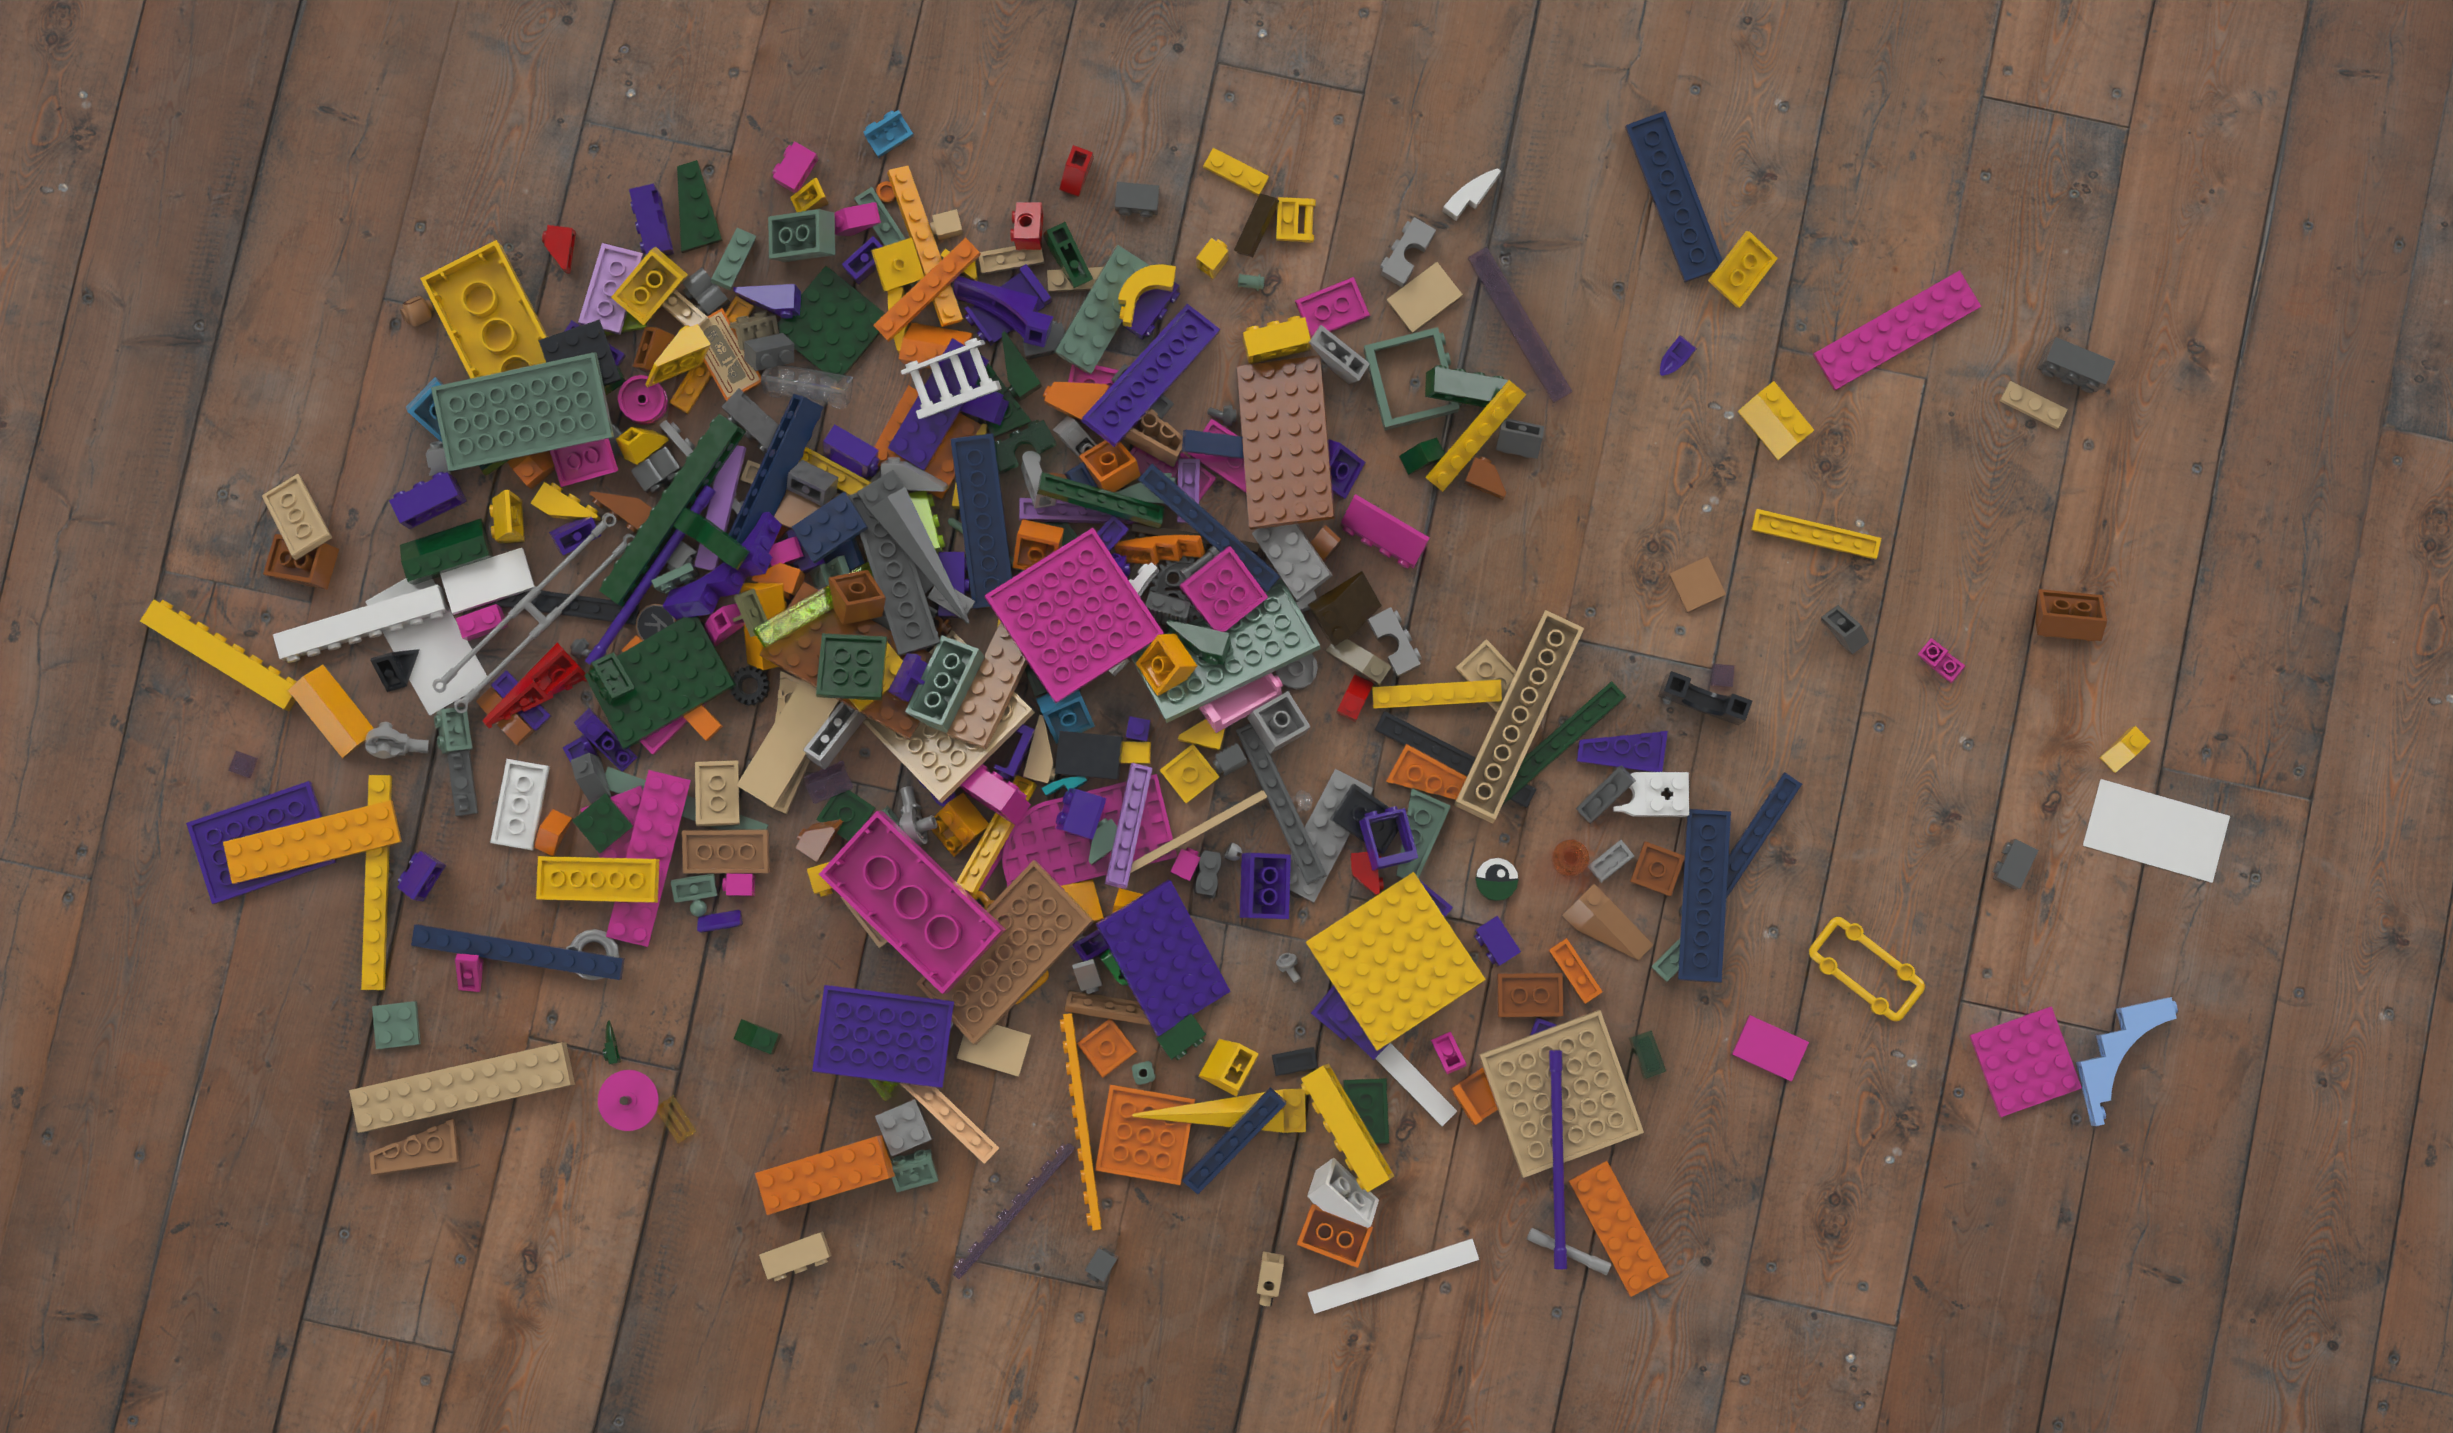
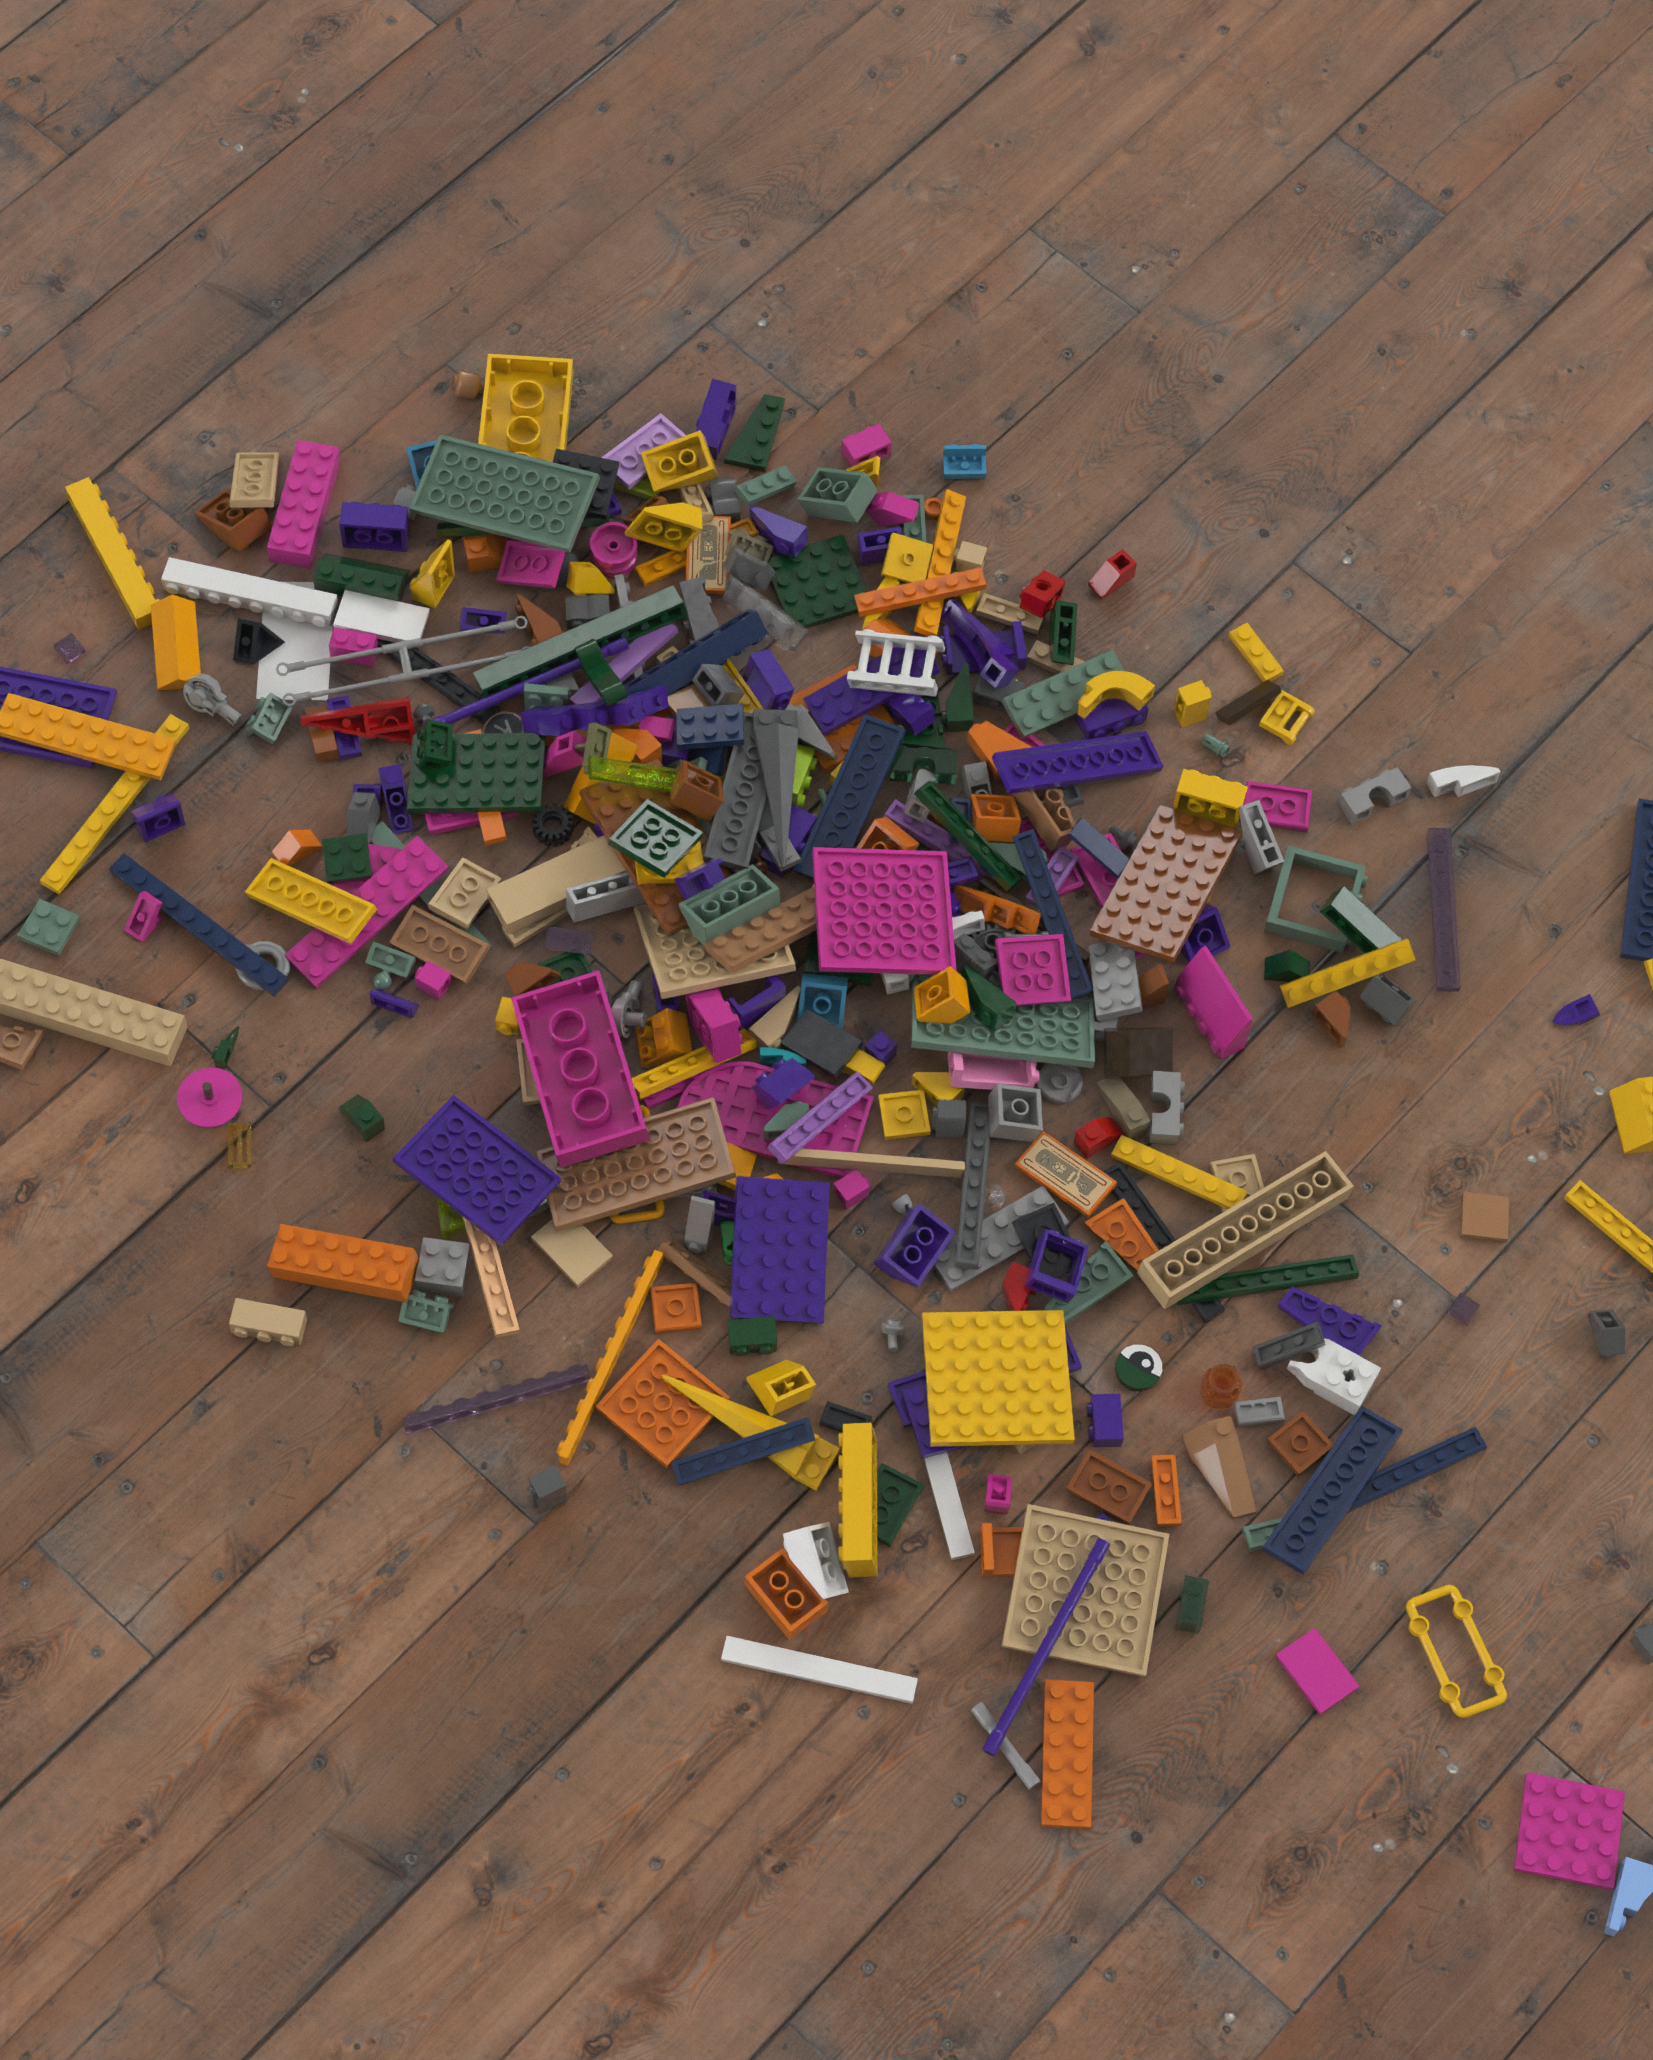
camera: 25 degrees right, 20 degrees down
dark grey plate [447,750,478,817] -> none
white tile [490,759,550,851] -> none
yellow slope [531,482,601,521] -> none
red slope [542,225,576,274] -> none
dark grey brick [1115,182,1160,218] -> none
sand green brick [1132,1061,1156,1085] -> none
dark grey brick [1196,851,1221,897] -> none
tan torso [1257,1252,1284,1306] -> none
tan tile [1386,262,1463,334] -> none
black arch [1658,671,1752,726] -> none
none -> dark pink brick [267,440,341,569]
none -> tile [1015,1131,1117,1218]

